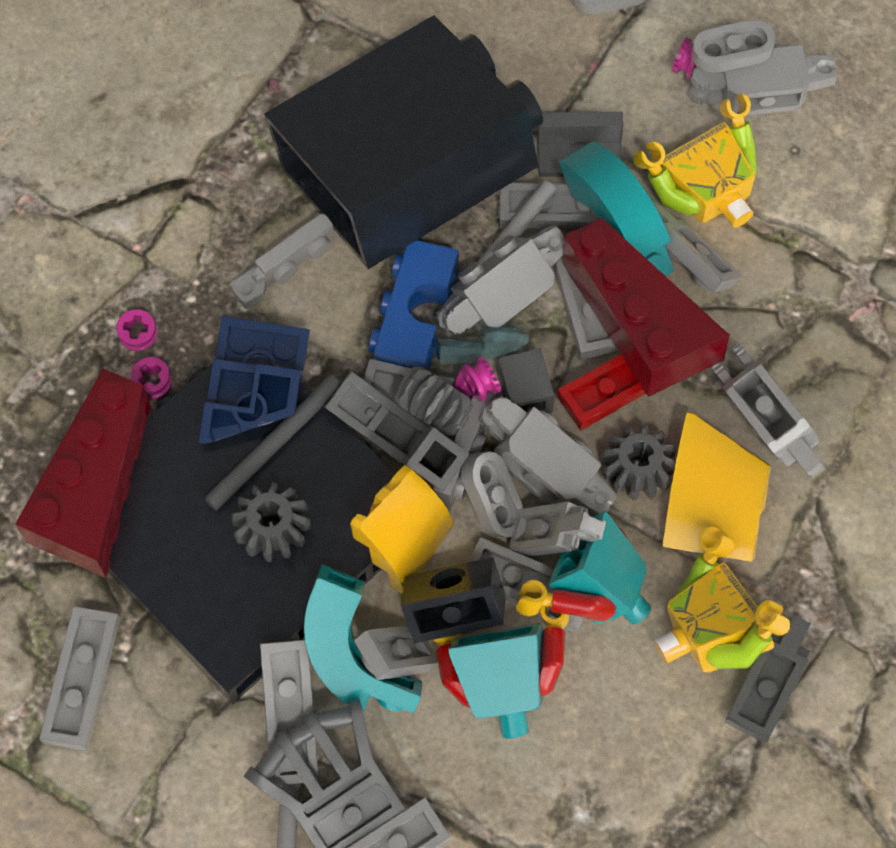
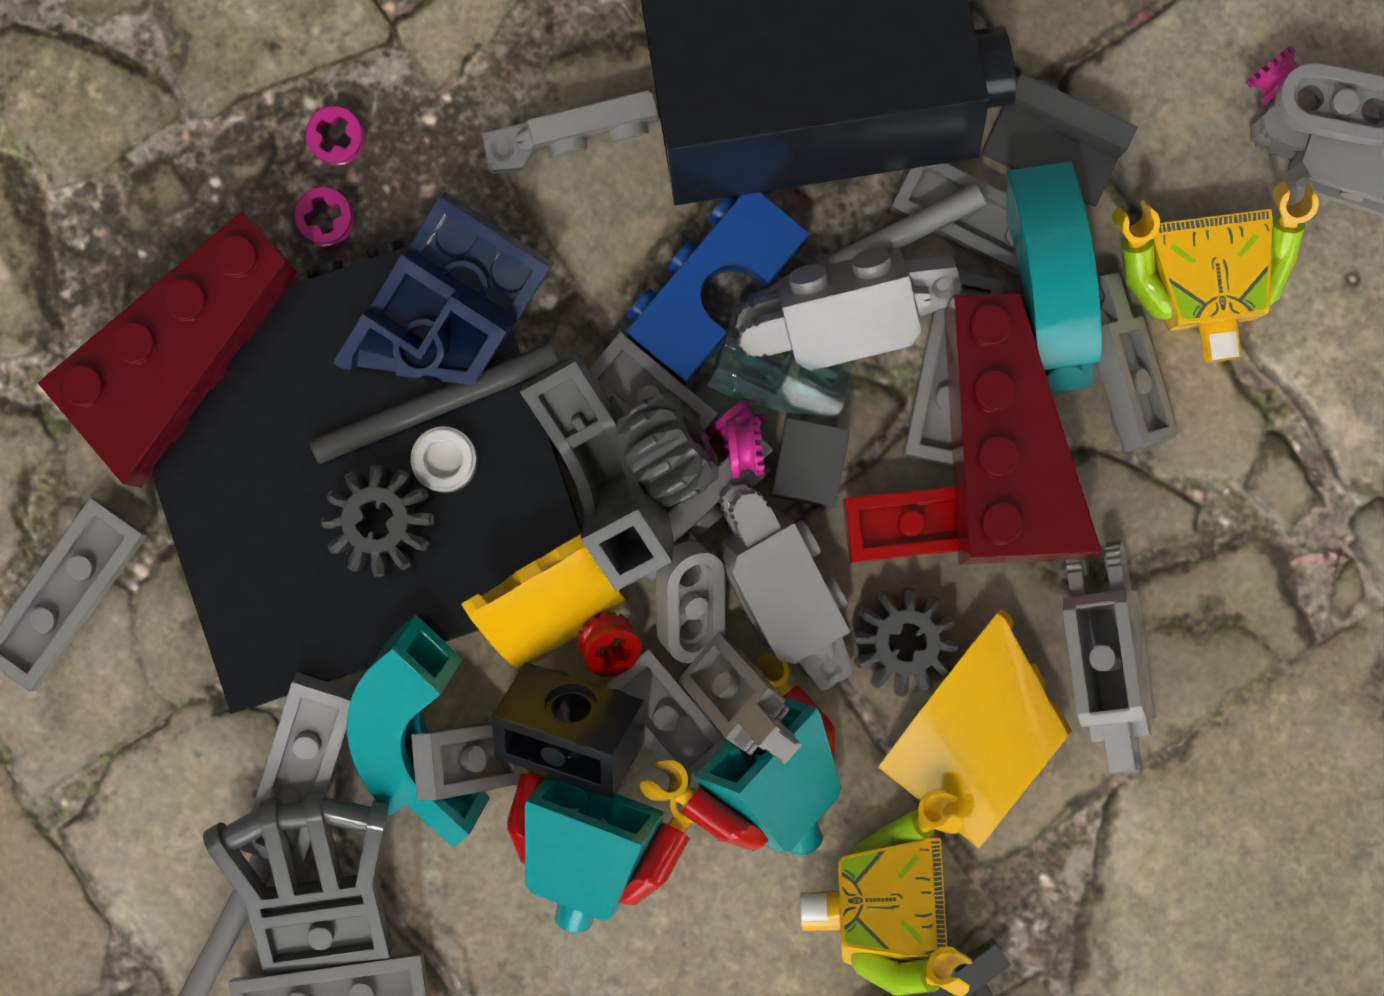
camera: 25 degrees right, 20 degrees up
none -> white tile [411,426,478,493]
none -> red bush [577,612,642,677]

